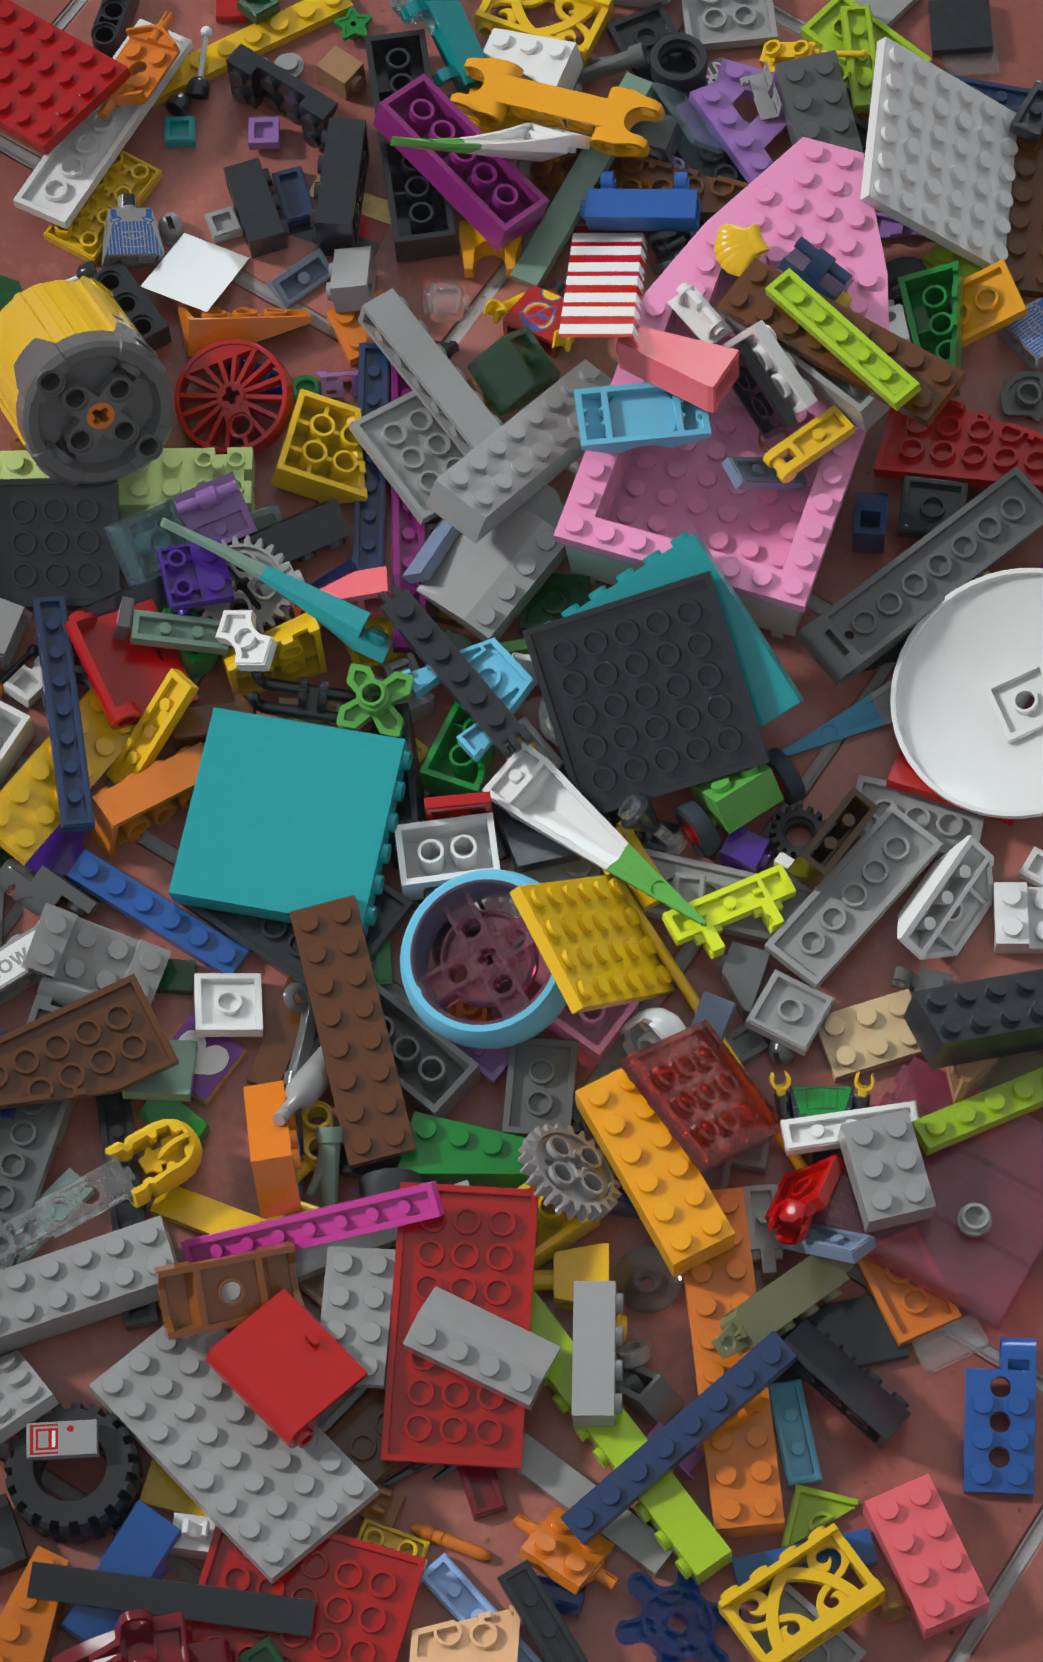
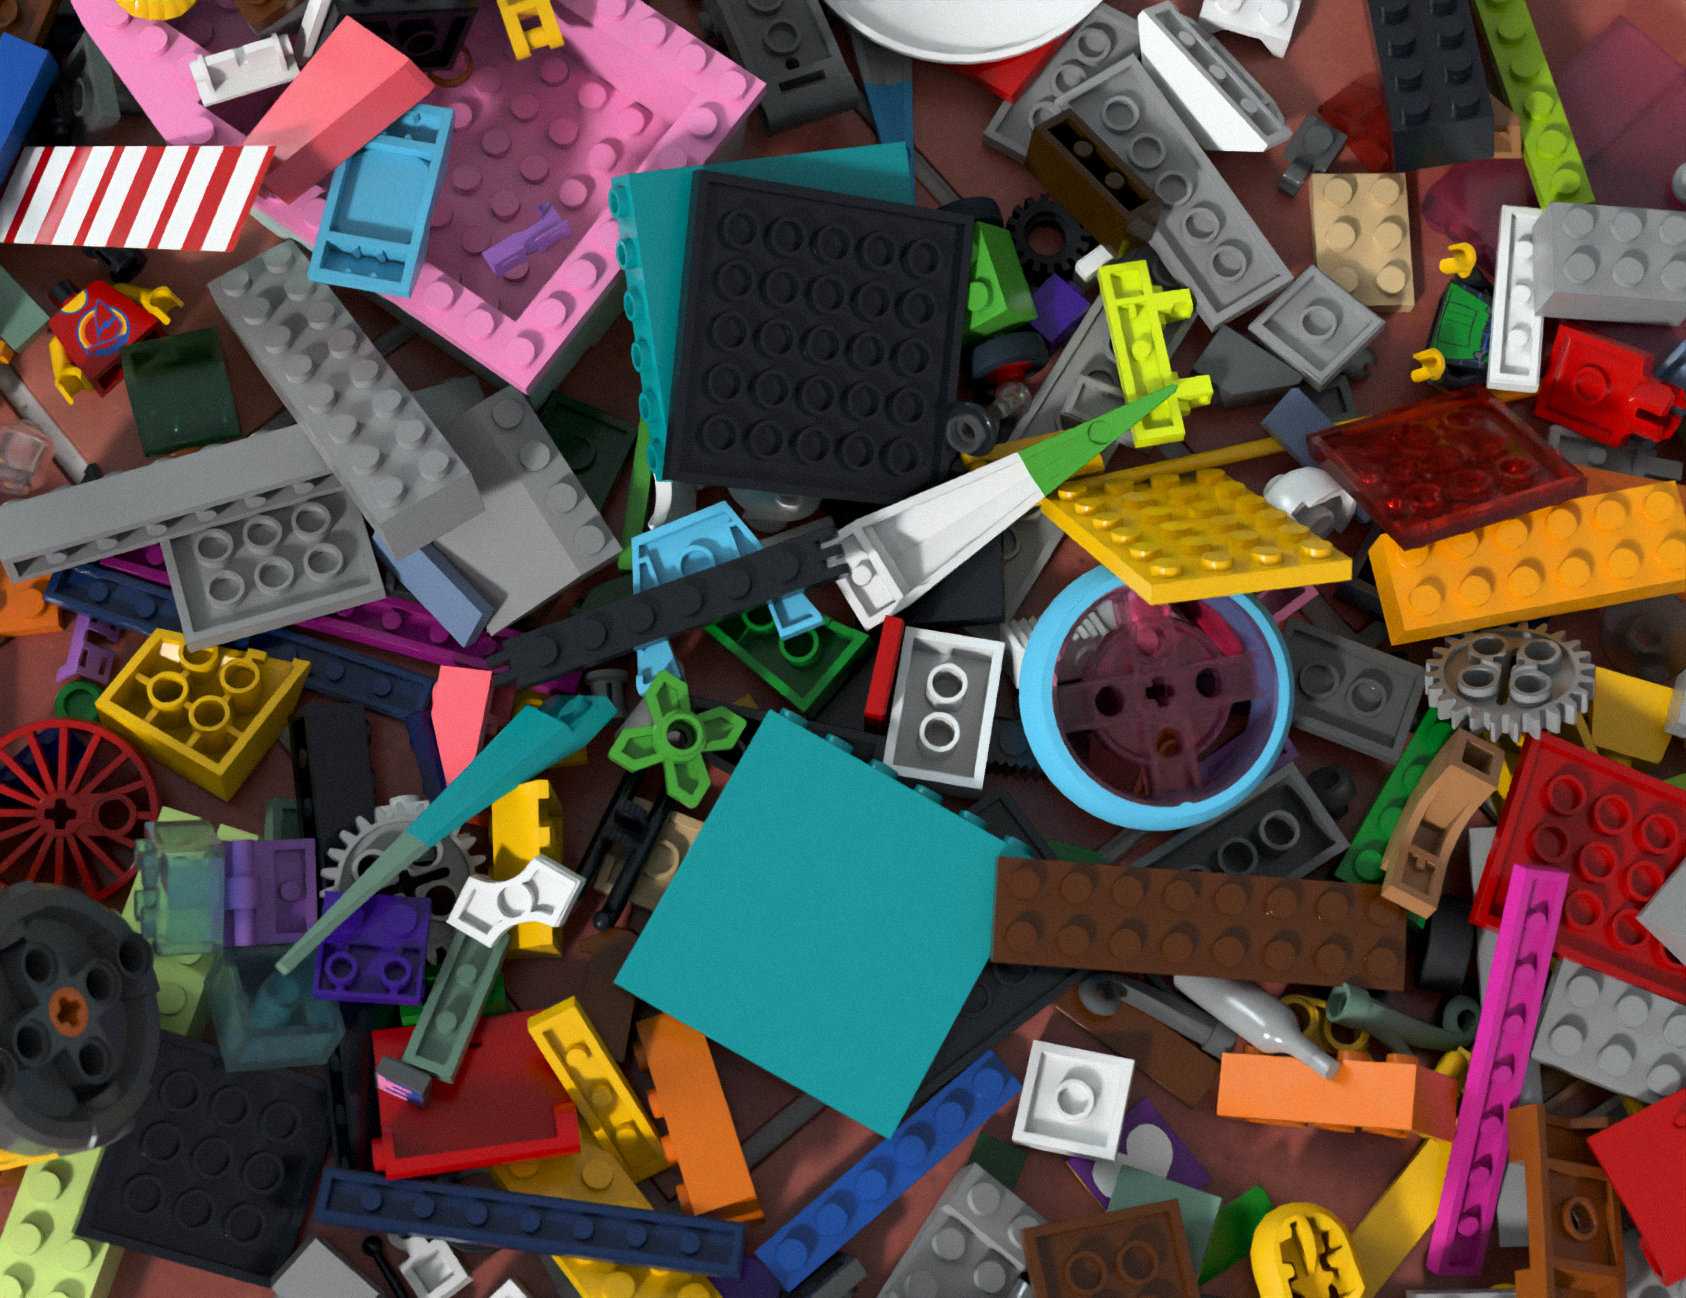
camera: 80 degrees left, 10 degrees up
sand blue tile [721,457,808,490] -> none
none -> clear light blue brick [134,820,225,957]
none -> medium lavender piece [481,201,572,279]
none -> dark grey tile [1305,765,1356,818]
none -> medium nougat arch [1380,727,1505,919]

